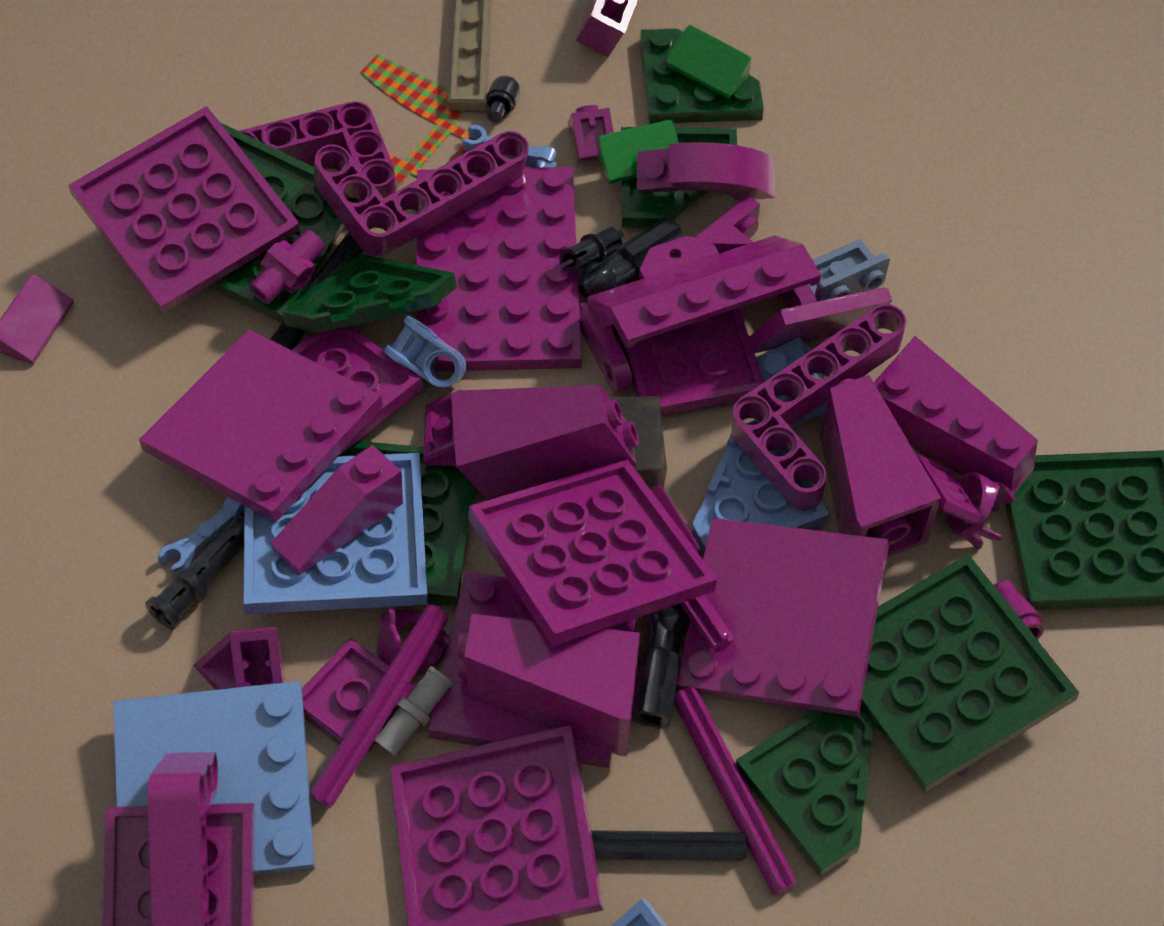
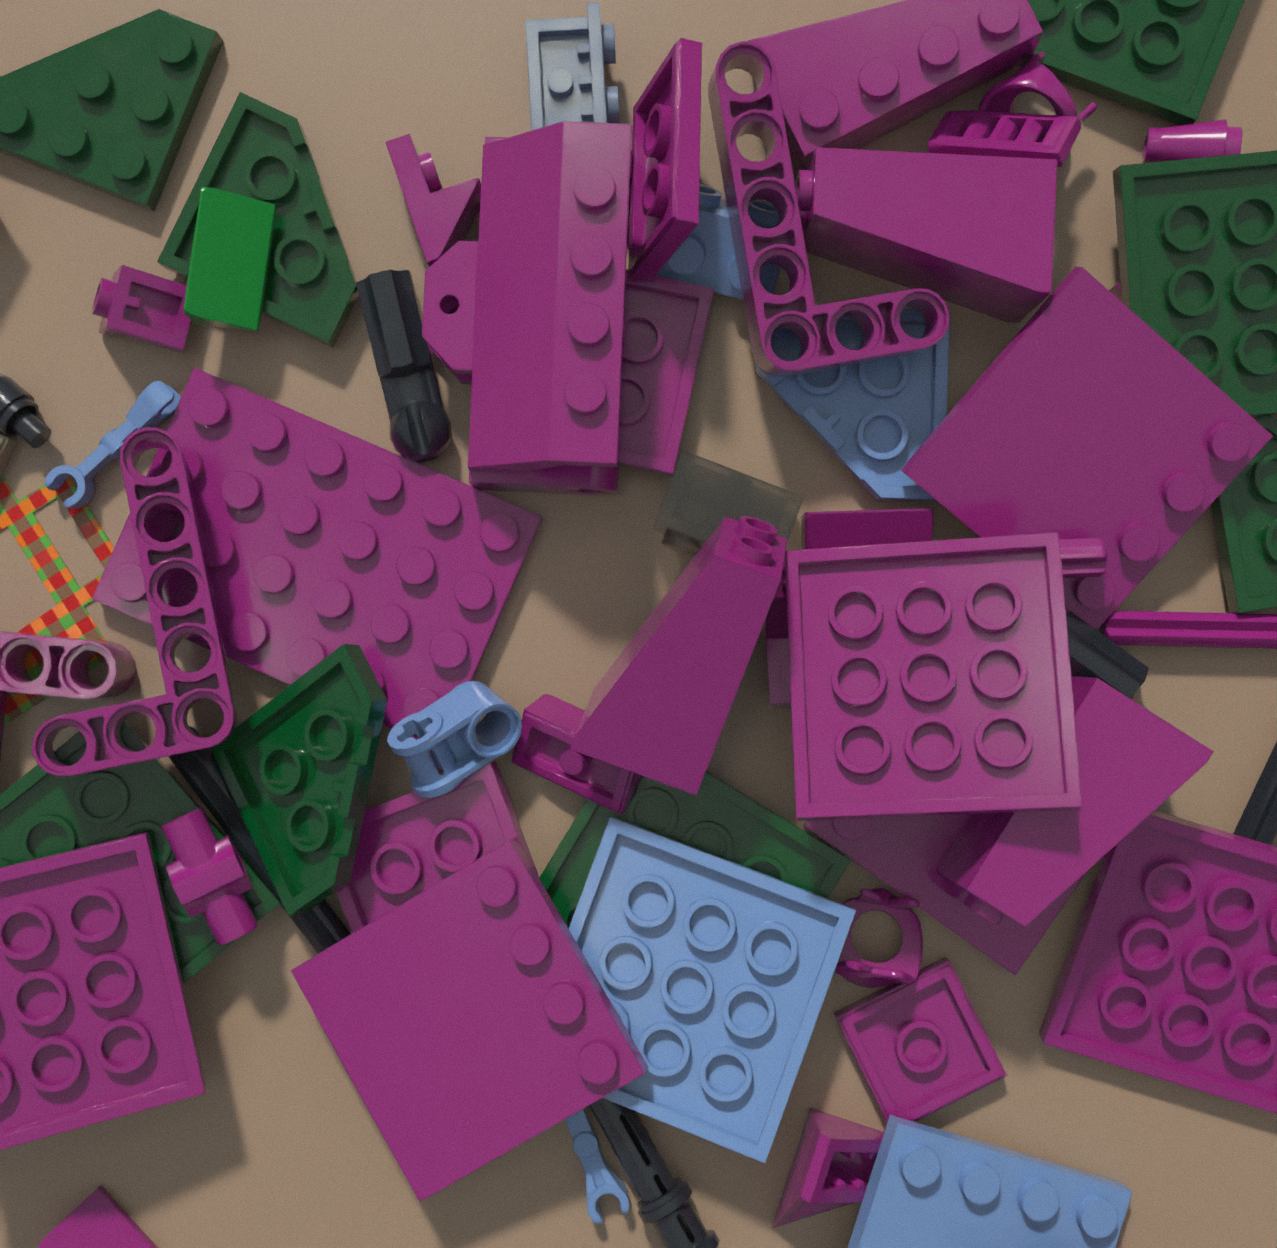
camera: 65 degrees left, 30 degrees up
magenta slope [270,445,403,576] -> none
magenta axle [310,605,448,808] -> none
light grey pin [374,666,453,757] -> none
black axle [559,226,624,274] -> none
magenta arch [637,142,775,201] -> none
green slope [665,25,751,99] -> none

